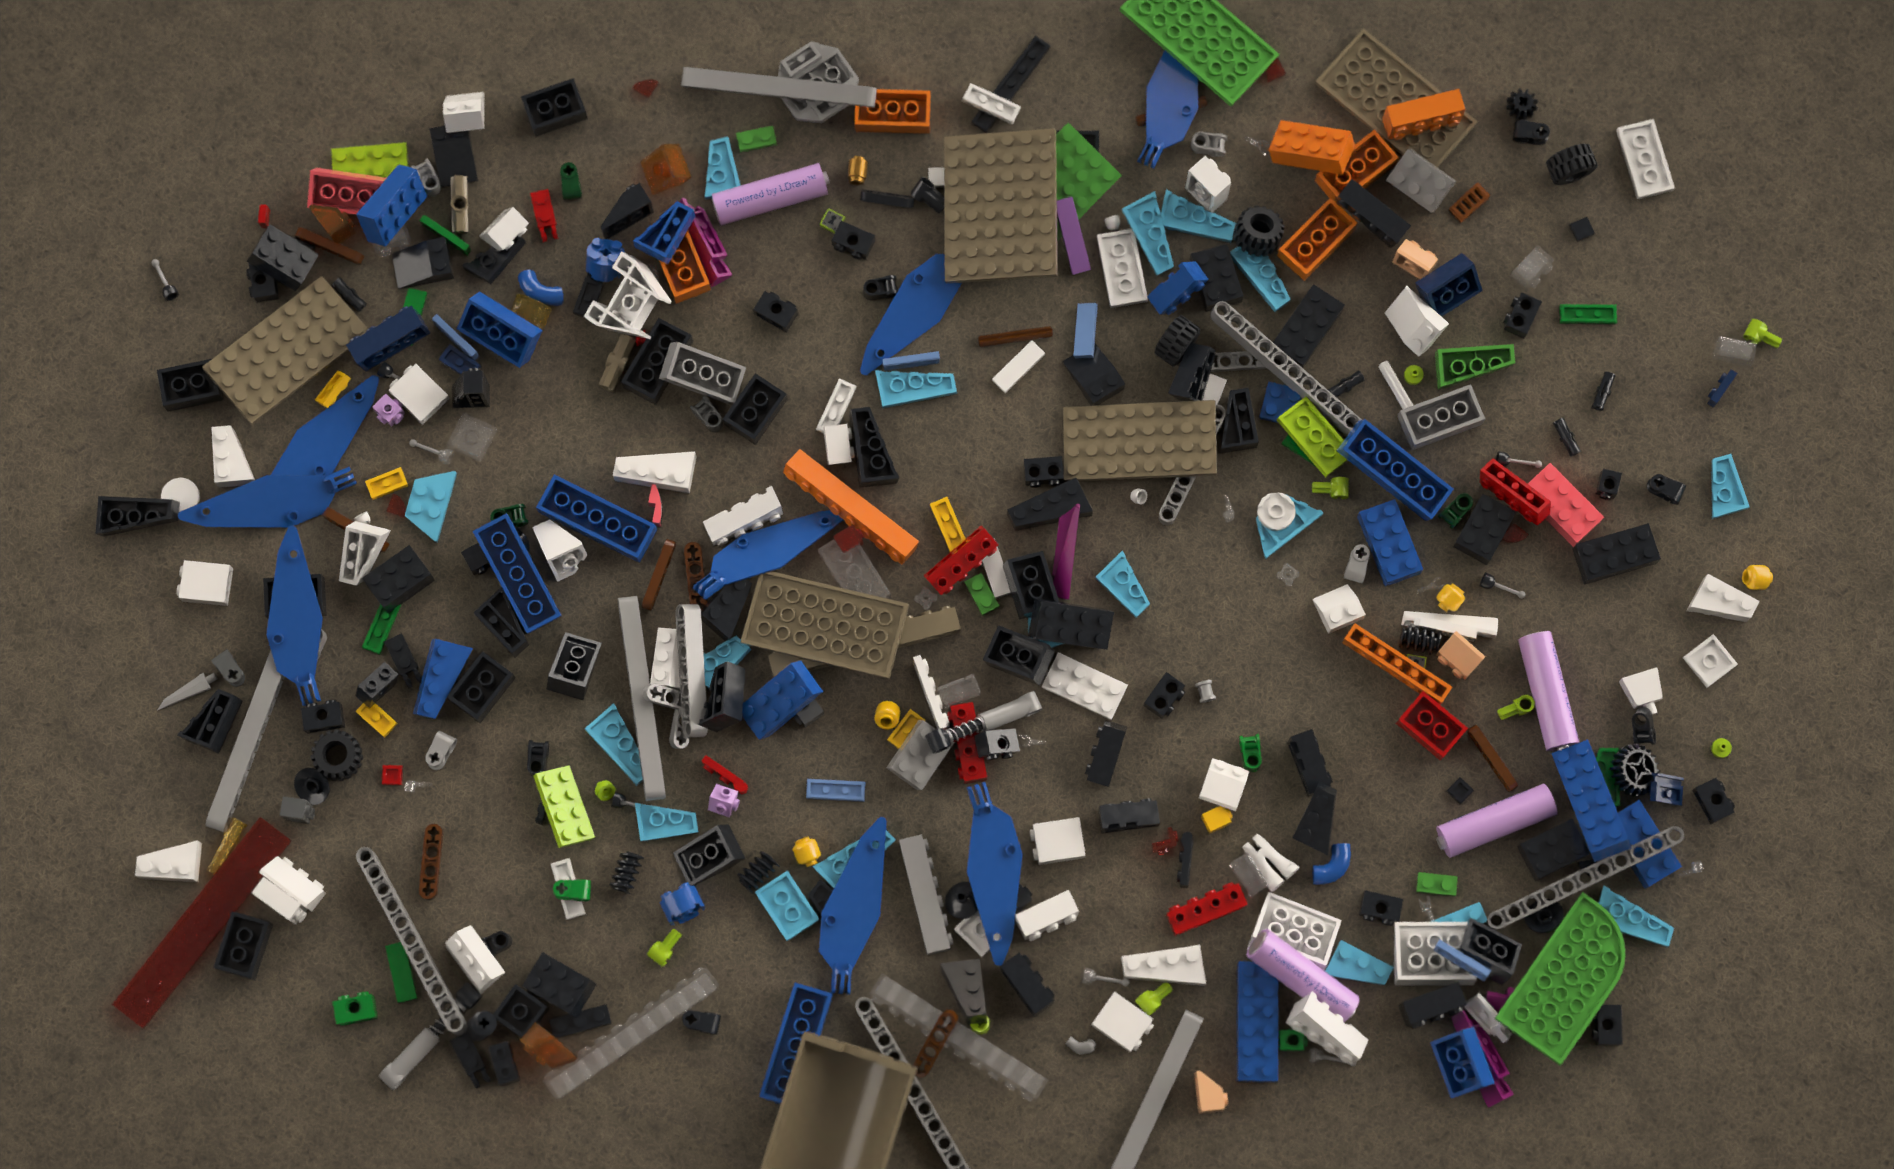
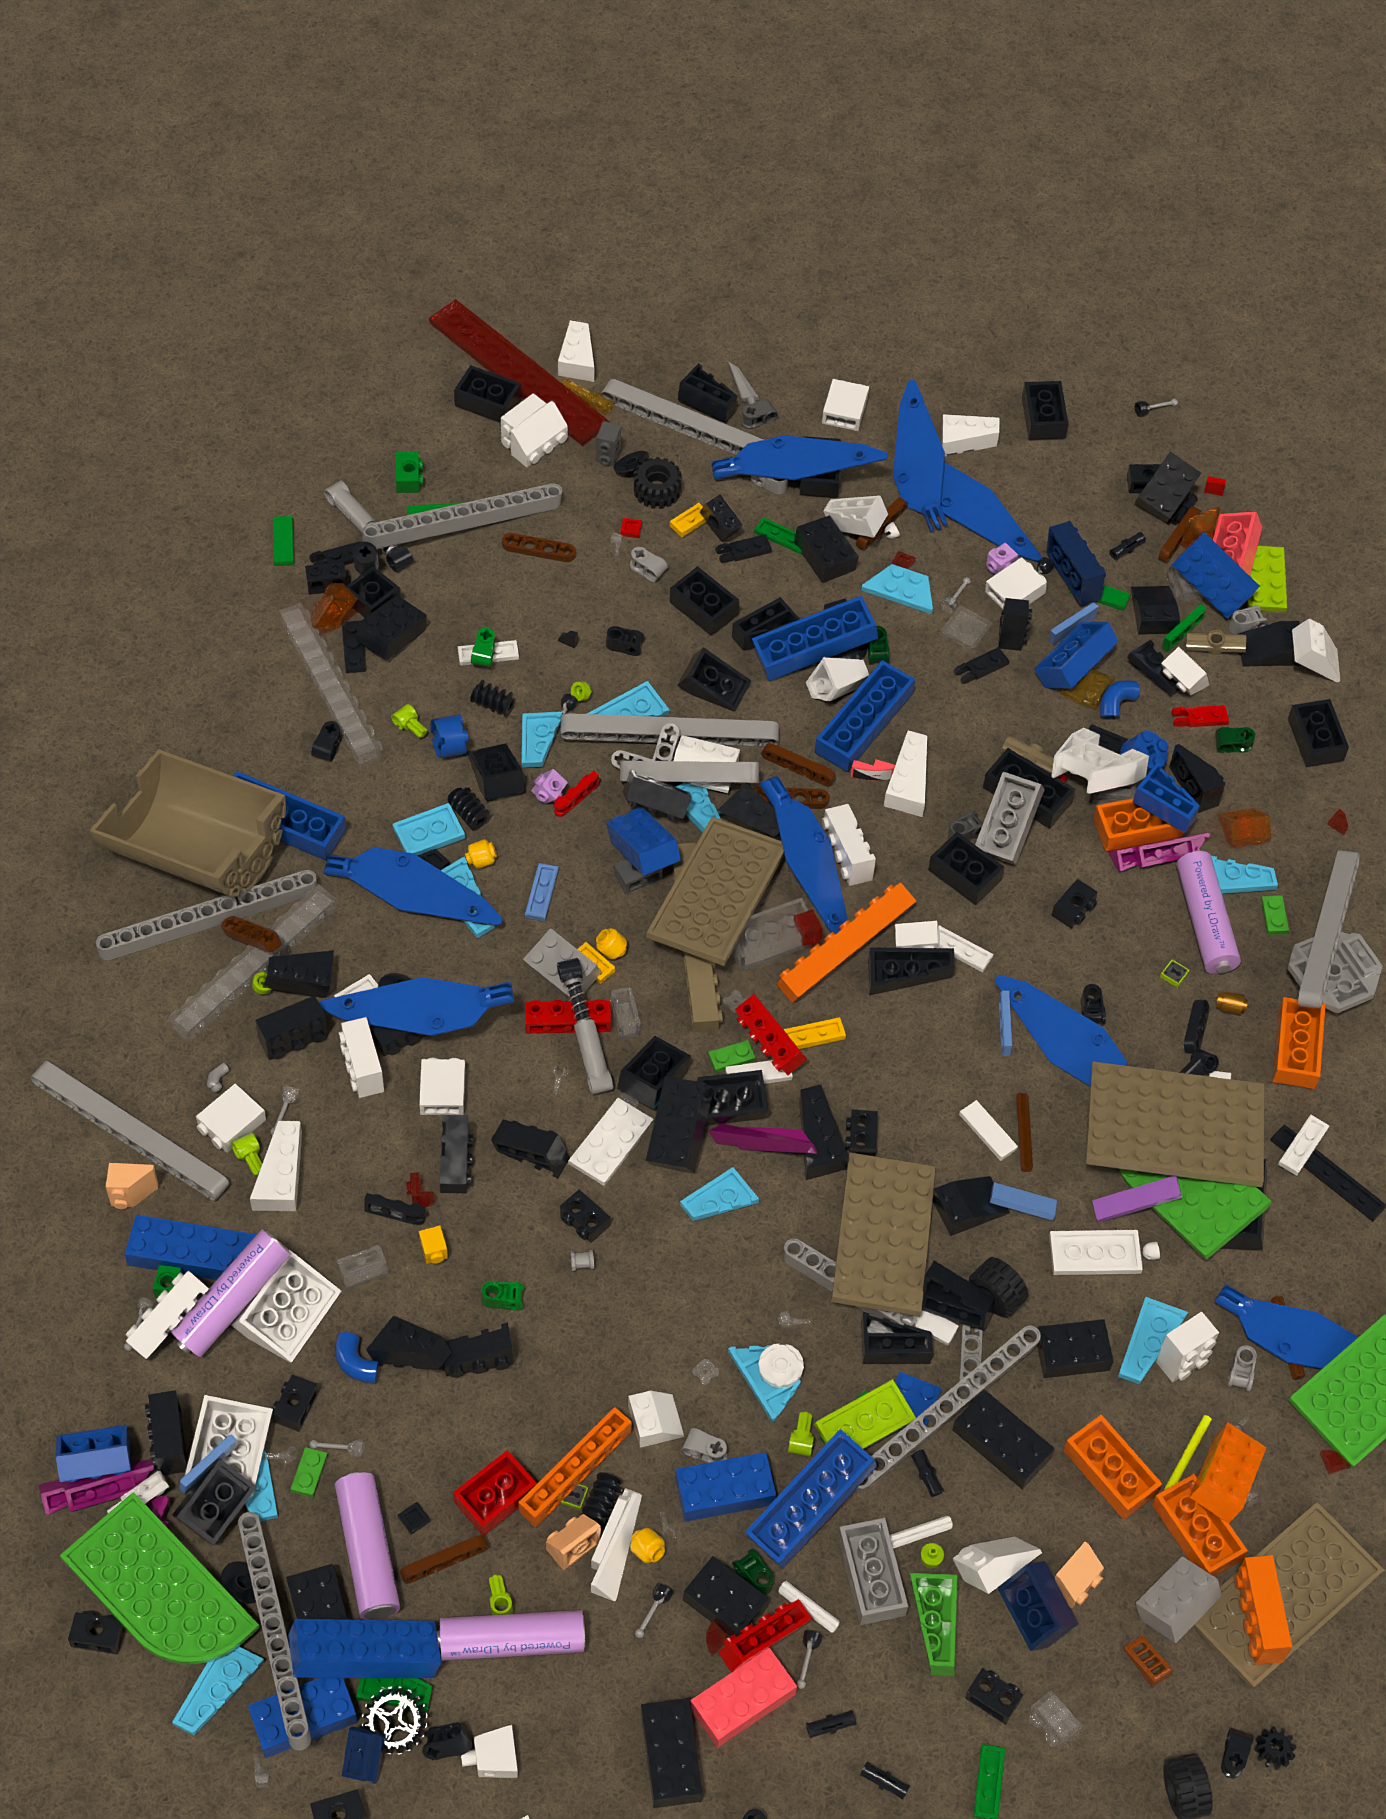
camera: 95 degrees right, 20 degrees down
black wedge [95,496,180,537] -> none
white tile [161,478,200,512] -> none
dark tan plate [203,276,368,425] -> none
black brick [301,700,345,734] -> none
yellow plate [315,370,351,408] -> none
yellow plate [365,467,408,500] -> none
blue wedge [413,639,473,719] -> none
dark blue plate [439,344,481,375] -> none
white slope [445,925,505,994] -> none
black piece [481,931,512,957] -> none
plate [533,765,595,848] -> none
black brick [832,221,876,260] -> none
medium azure wing [875,370,957,408] -> none
light grey brick [899,834,953,955] -> none
white plate [913,655,949,730] -> none
brick [974,729,1020,760] -> none
medium azure wing [1121,191,1174,276] -> none
white hinge [1130,488,1147,504] -> none
blue wedge [1147,261,1209,315] -> none
red brick [1166,882,1248,936] -> none
white slope [1199,758,1249,811] -> none
medium azure wing [1230,247,1291,312] -> none
black tyre [1233,206,1285,257] -> none
white piece [1242,834,1300,892] -> none
medium azure wing [1325,940,1394,985] -> none
black wedge [1335,179,1411,248] -> none
black tile [1569,217,1595,242] -> none
black brick [1595,468,1622,500] -> none
none -> green tile [273,516,294,566]
none -> hinge [309,1439,366,1458]
none -> white axle [778,1581,840,1632]
none -> black hinge [954,647,1010,684]
none -> neon yellow bar [1164,1415,1212,1490]

